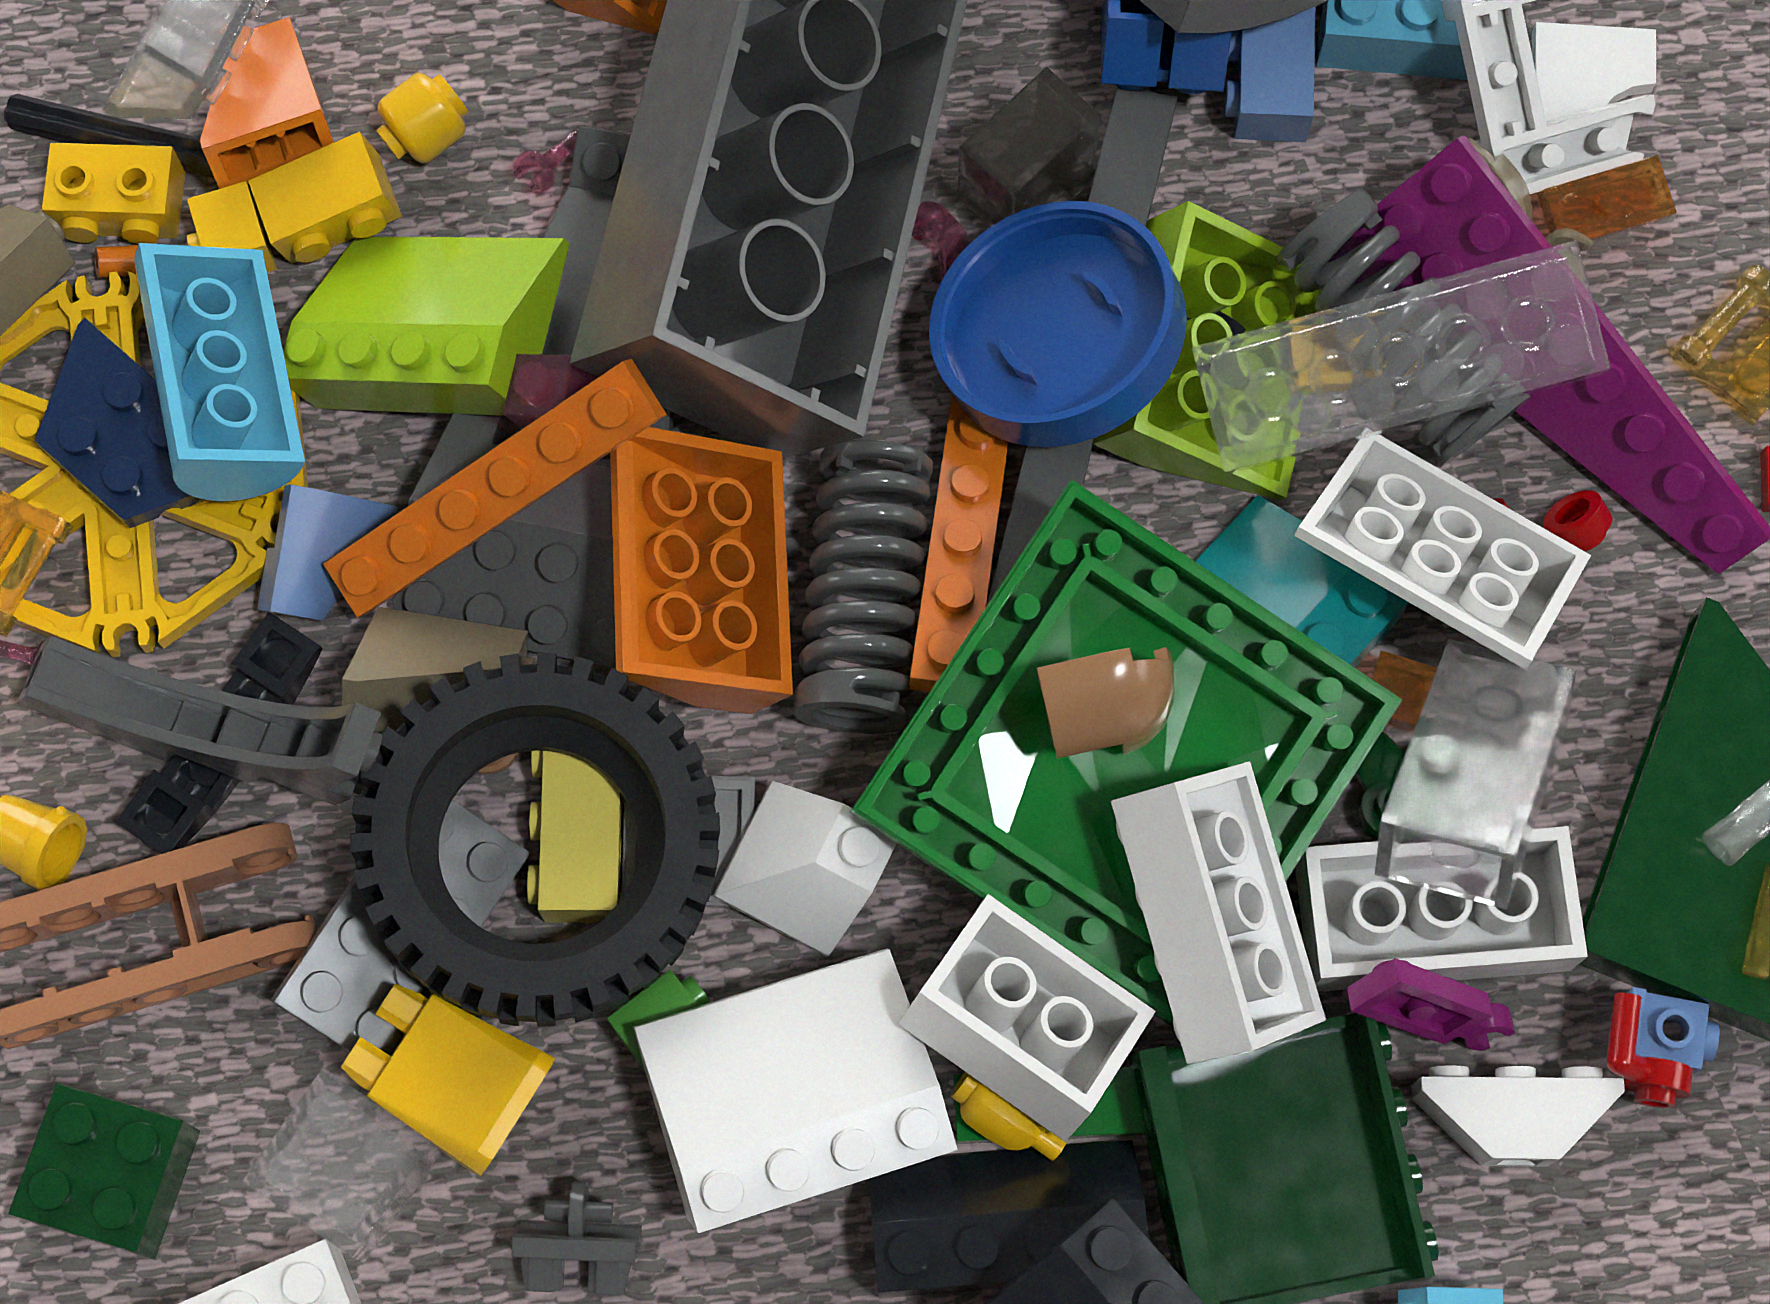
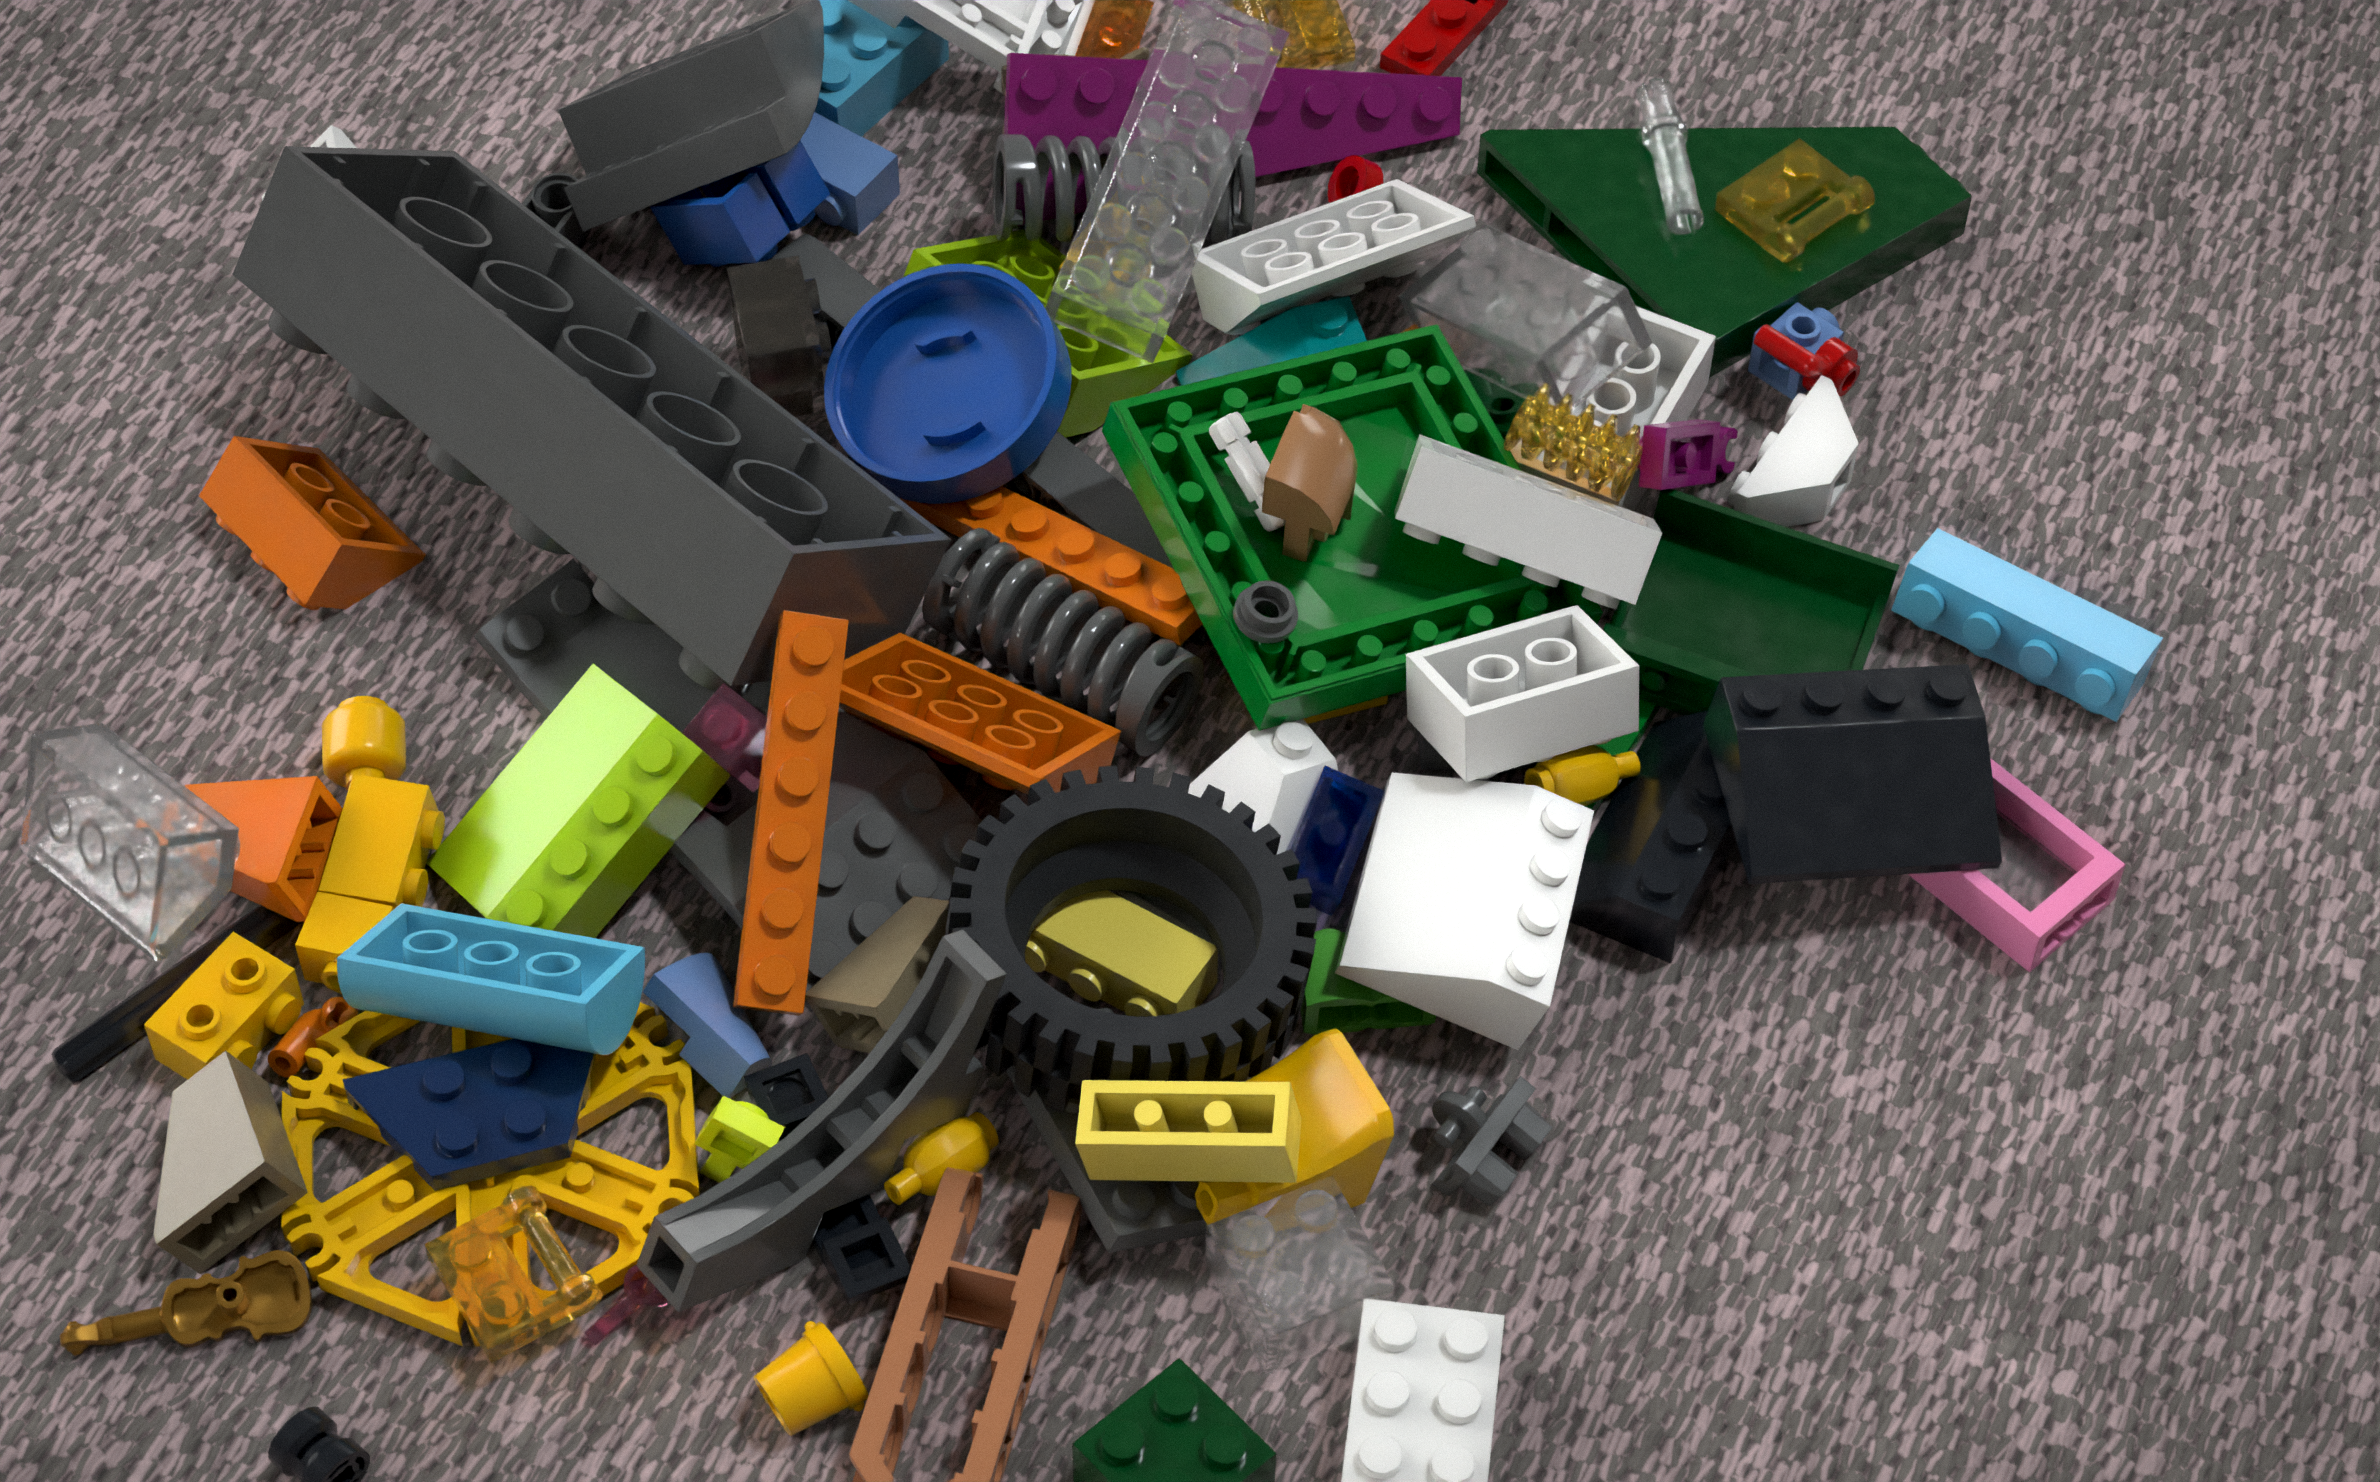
camera: 60 degrees left, 20 degrees down
clear pink hand [513,126,578,194] -> none
none -> neon yellow plate [694,1095,785,1183]
none -> yellow plant [884,1112,999,1205]
none -> light yellow brick [1075,1080,1302,1183]
none -> white axle [1209,412,1286,532]
none -> dark grey plate [1233,581,1298,643]
none -> clear blue slope [1291,765,1384,916]
none -> clear yellow piece [1504,383,1643,502]

